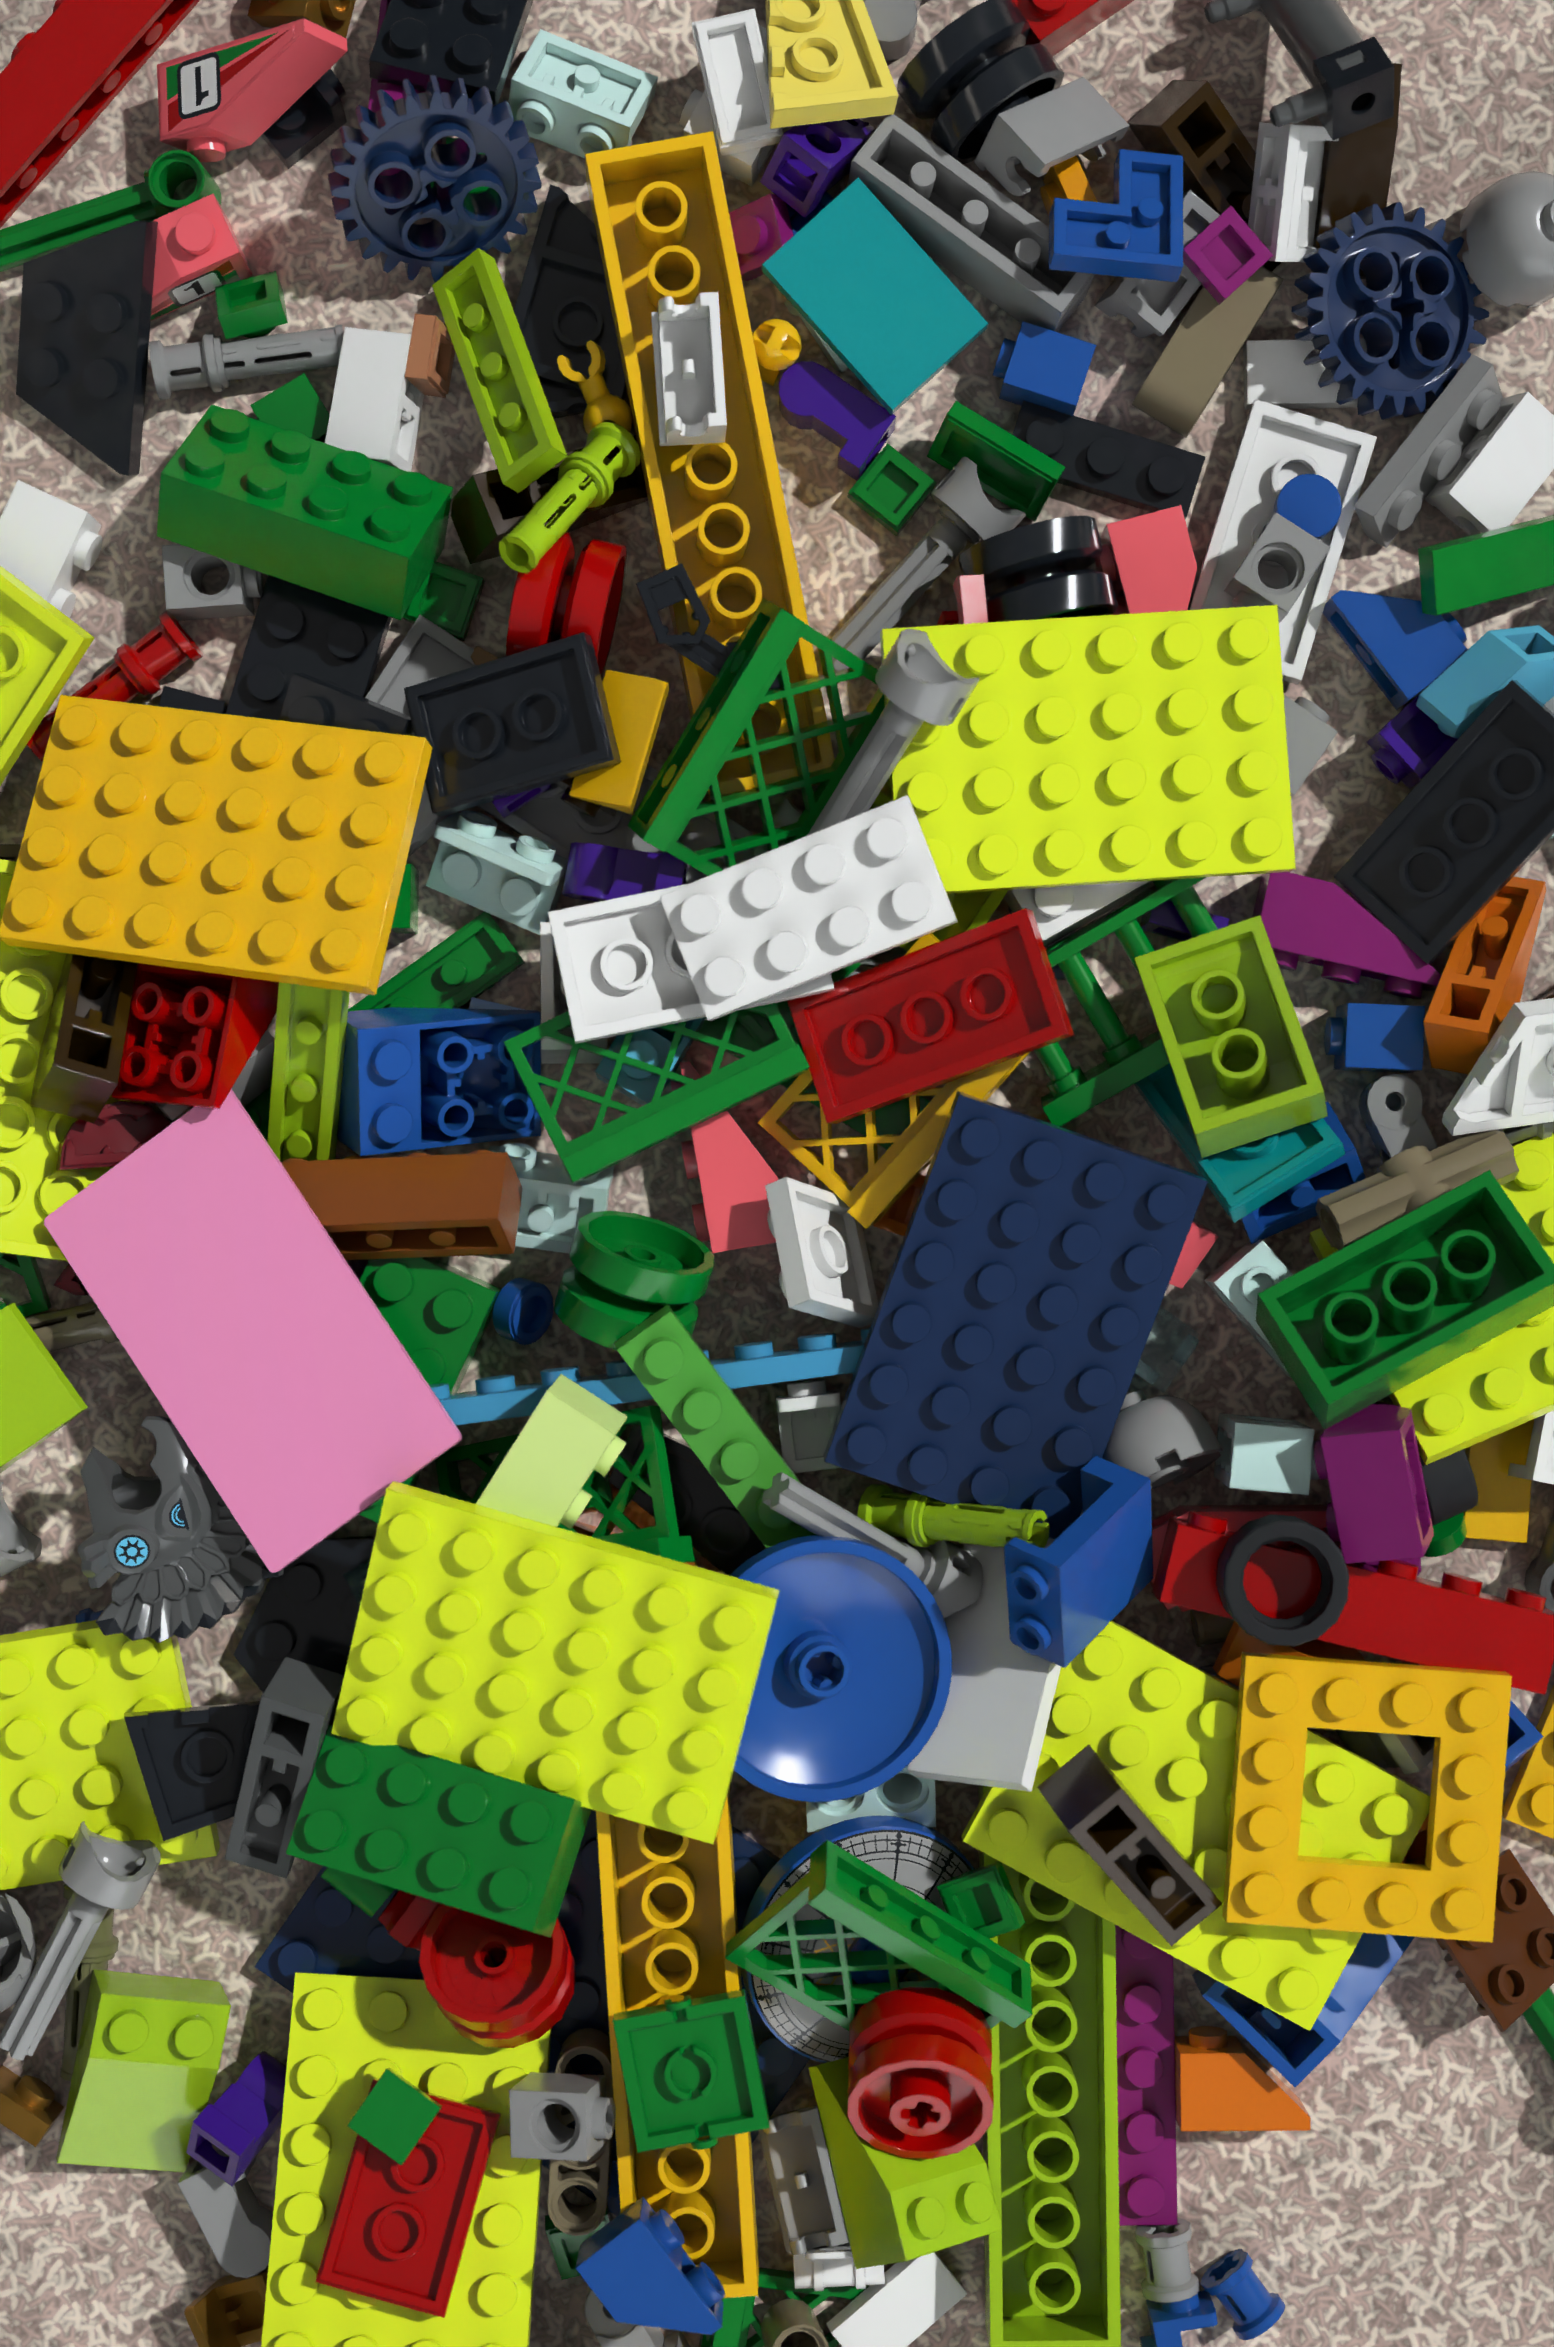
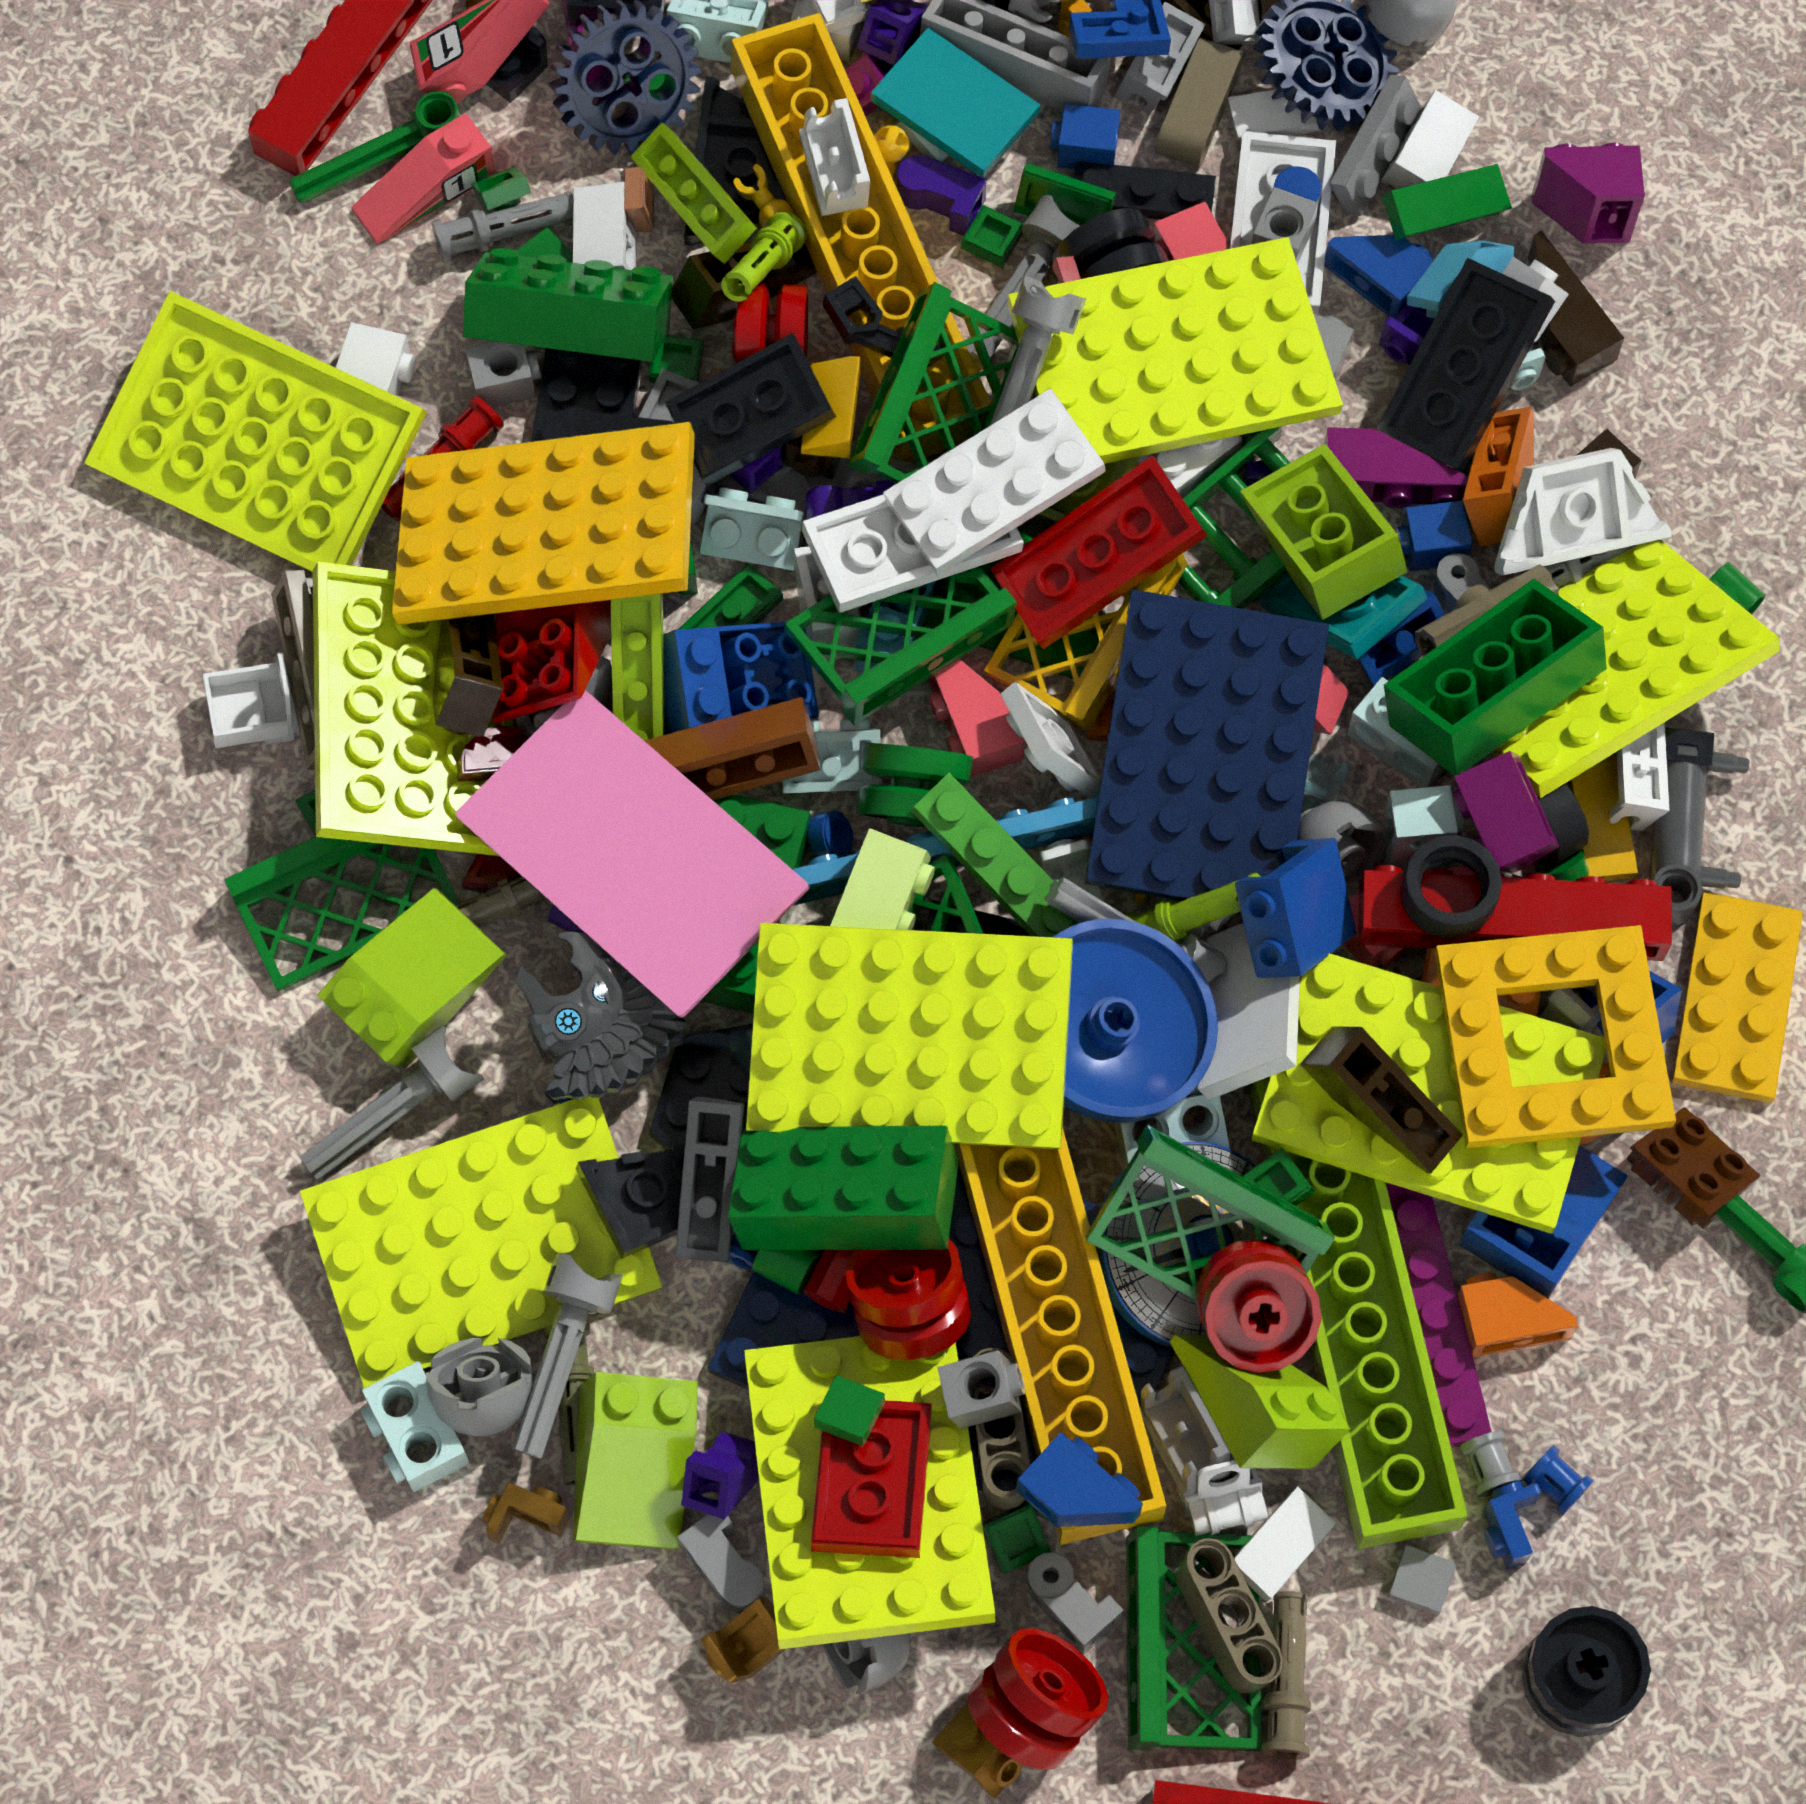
camera: 10 degrees left, 20 degrees down
black wing [16,220,158,476] -> none
green plate [613,1989,770,2153] -> none
magenta plate [1183,206,1273,305] -> none

